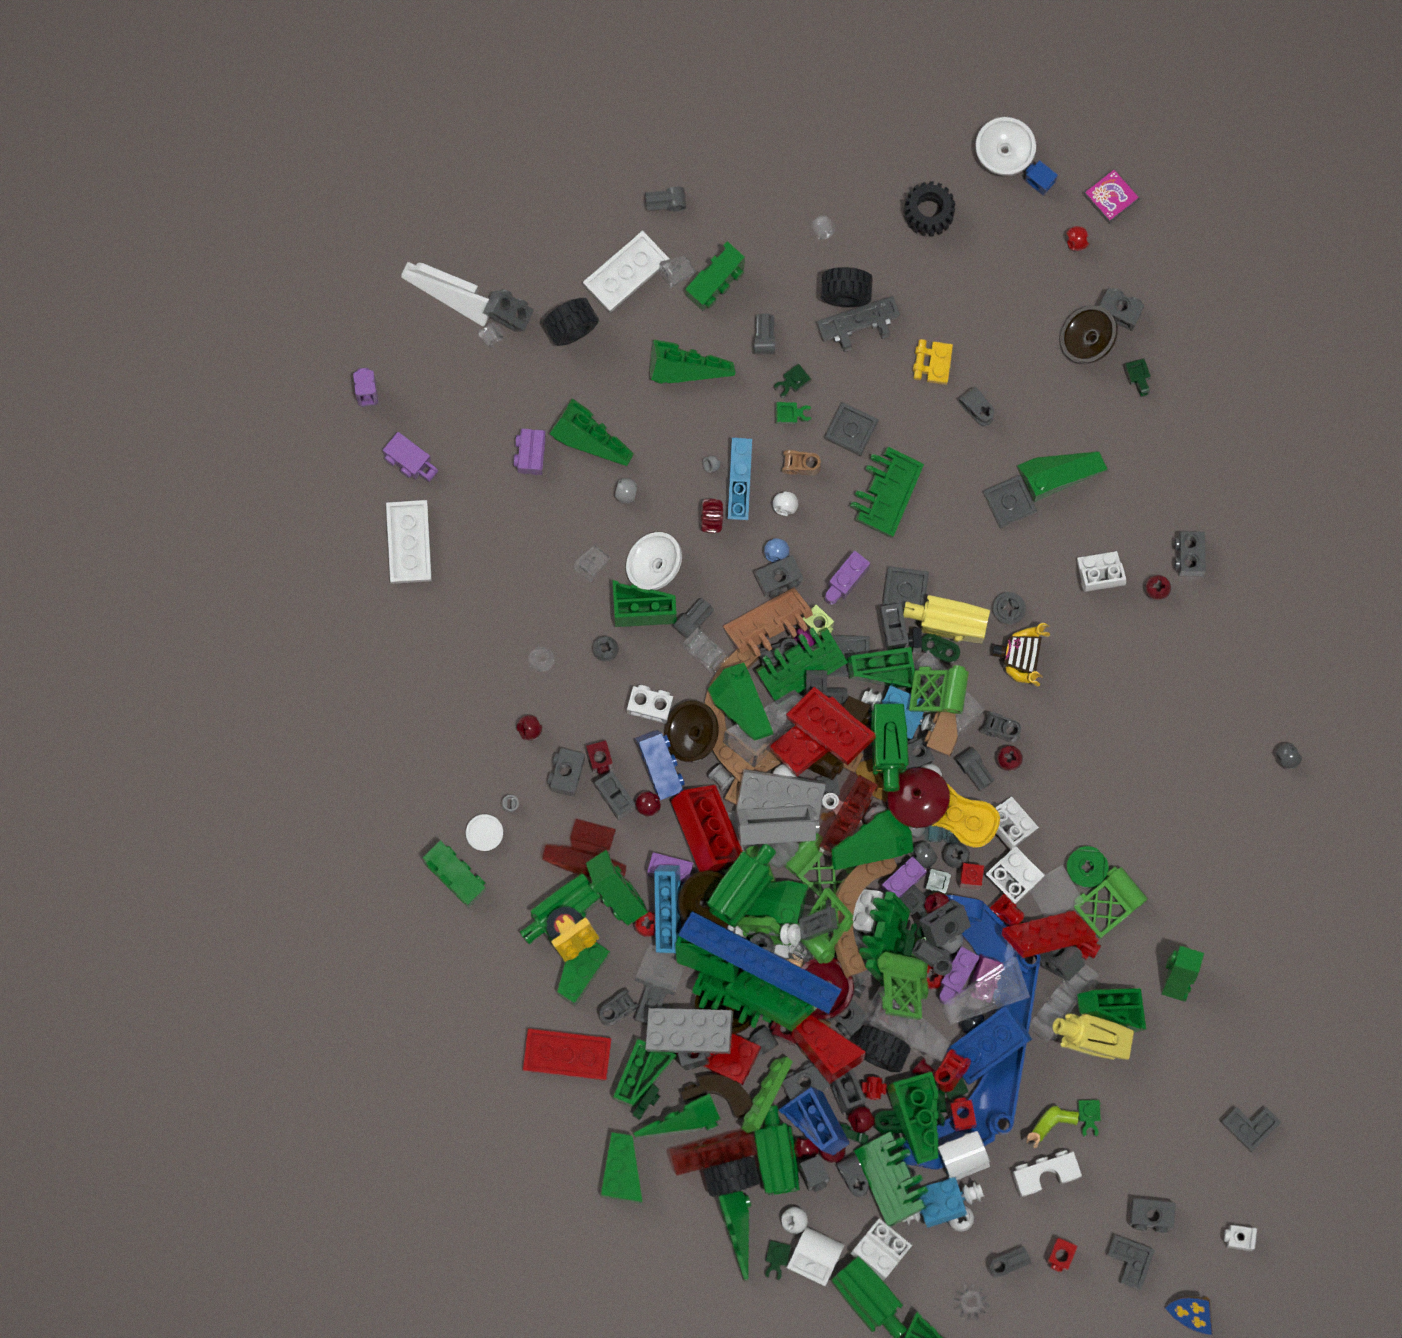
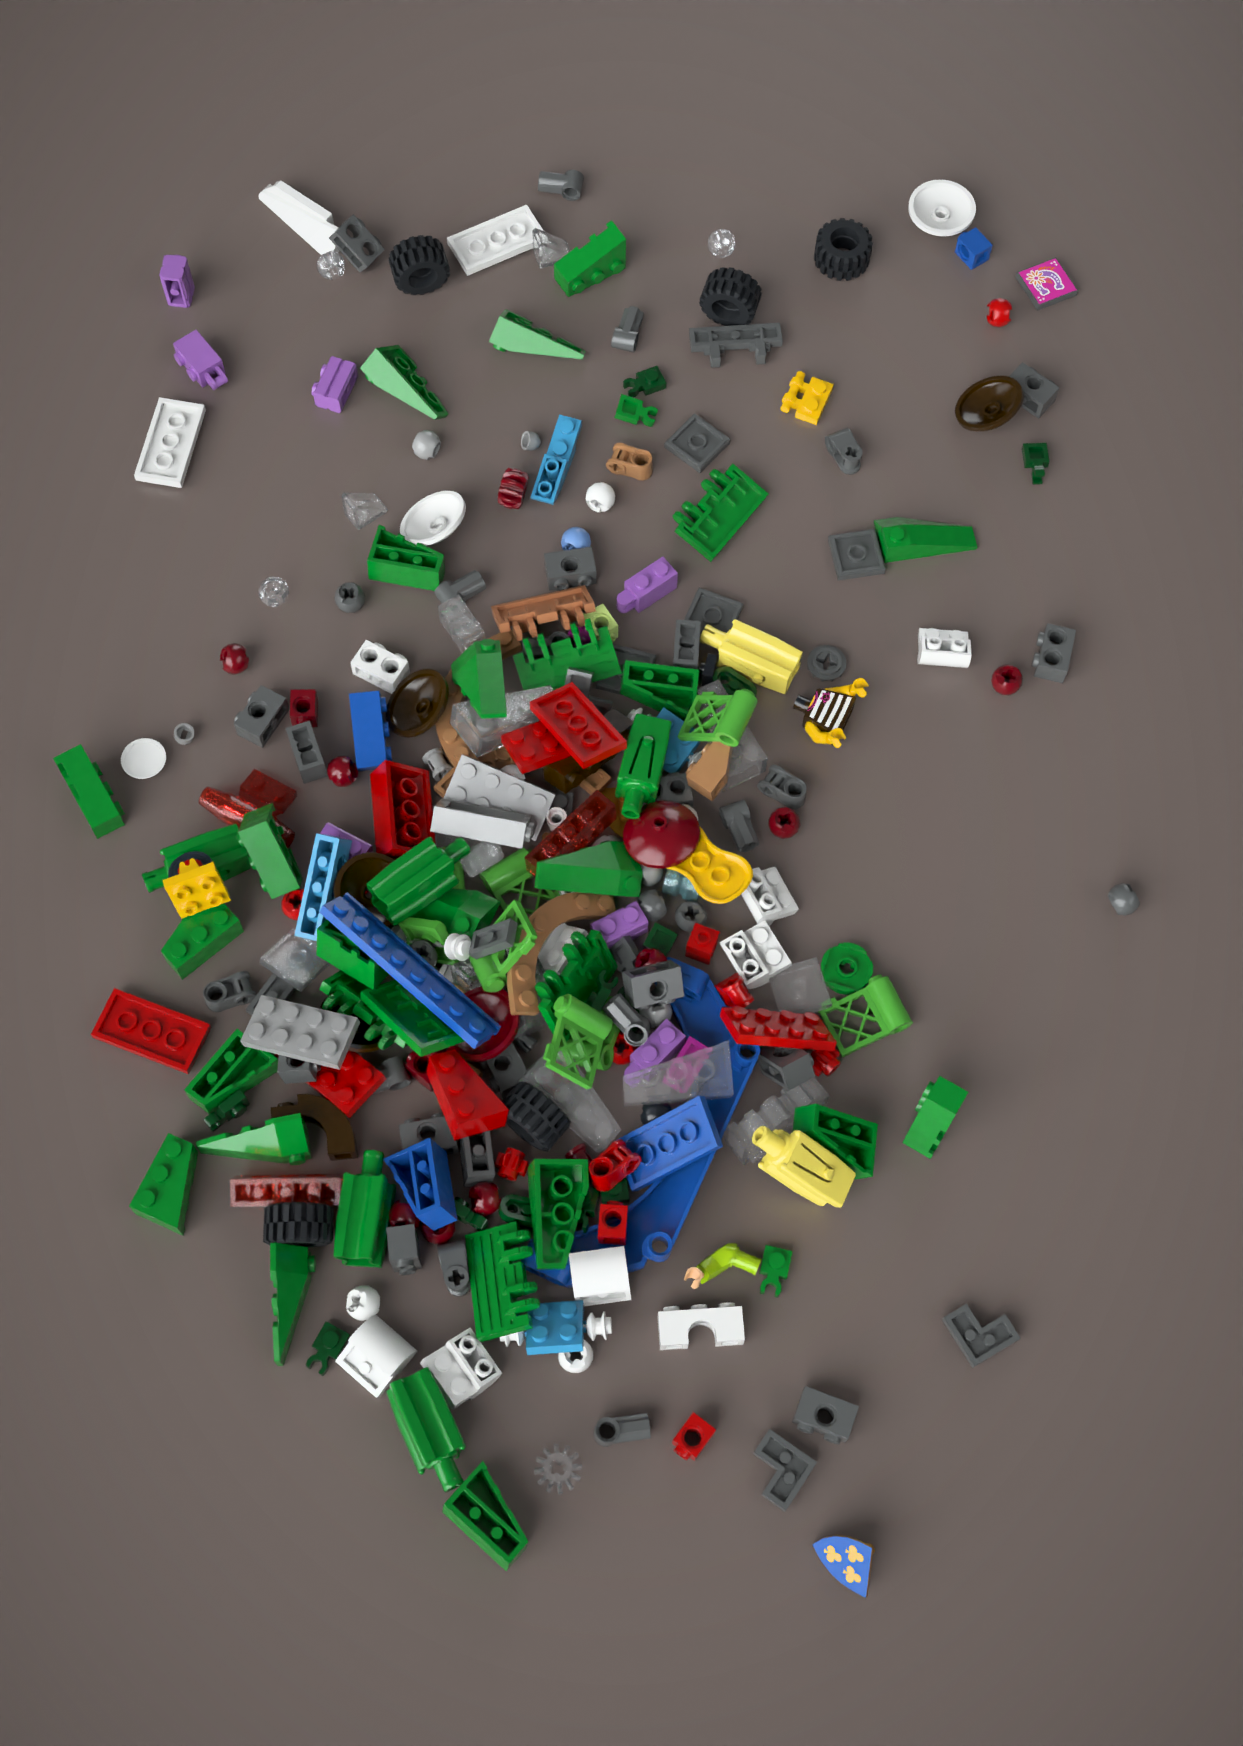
camera: 15 degrees right, 10 degrees down
bright green plate [741,1057,793,1133] -> none
white brick [1224,1225,1257,1251] -> none

